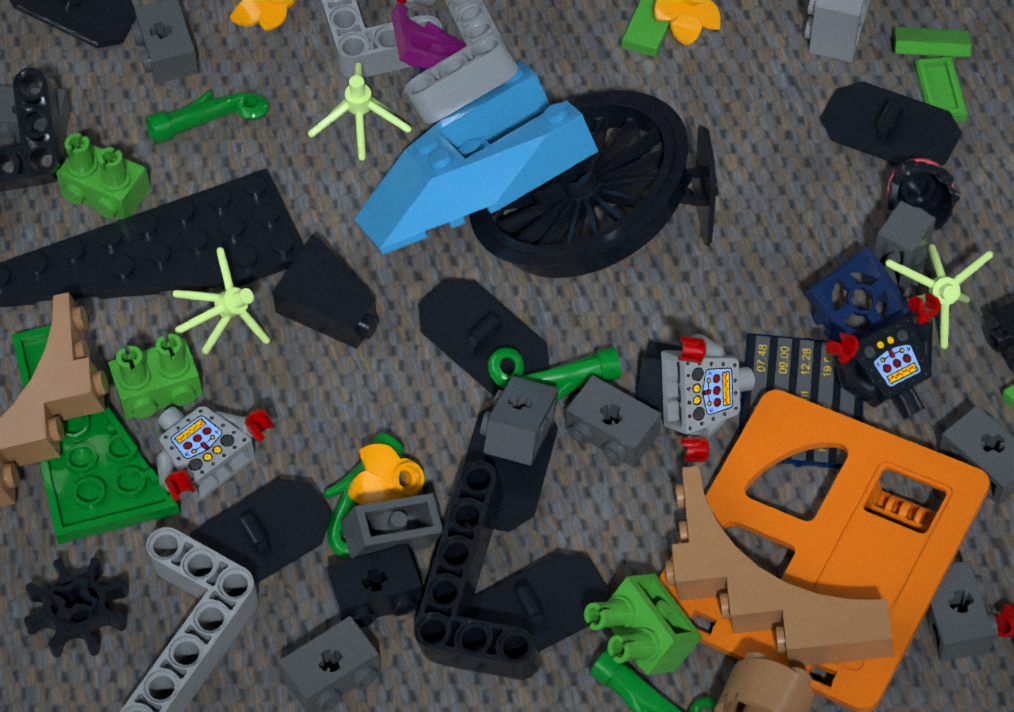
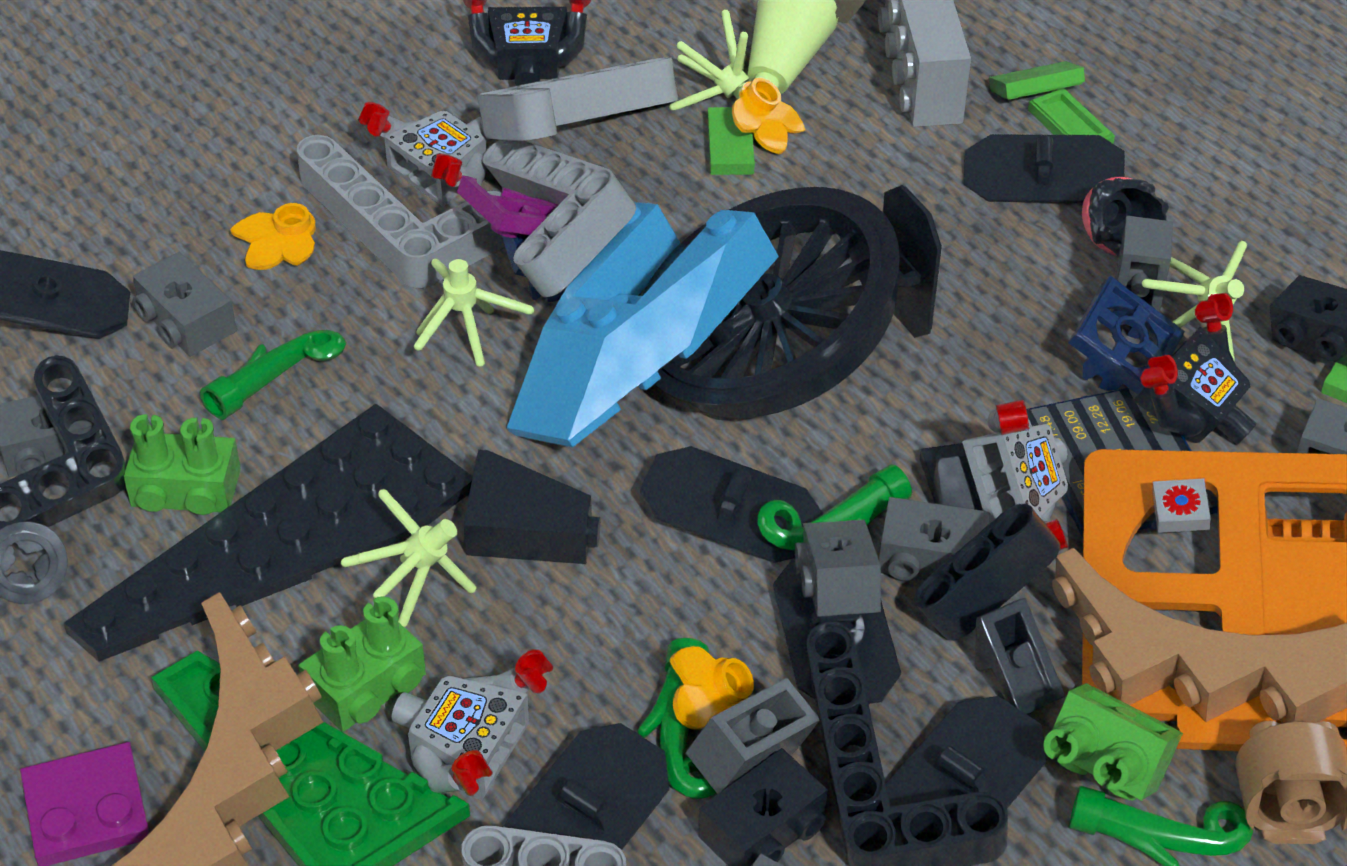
camera: 25 degrees left, 10 degrees down
none -> black beam [914,503,1060,641]
none -> black slope [975,598,1065,714]
none -> light grey tile [1152,478,1211,533]

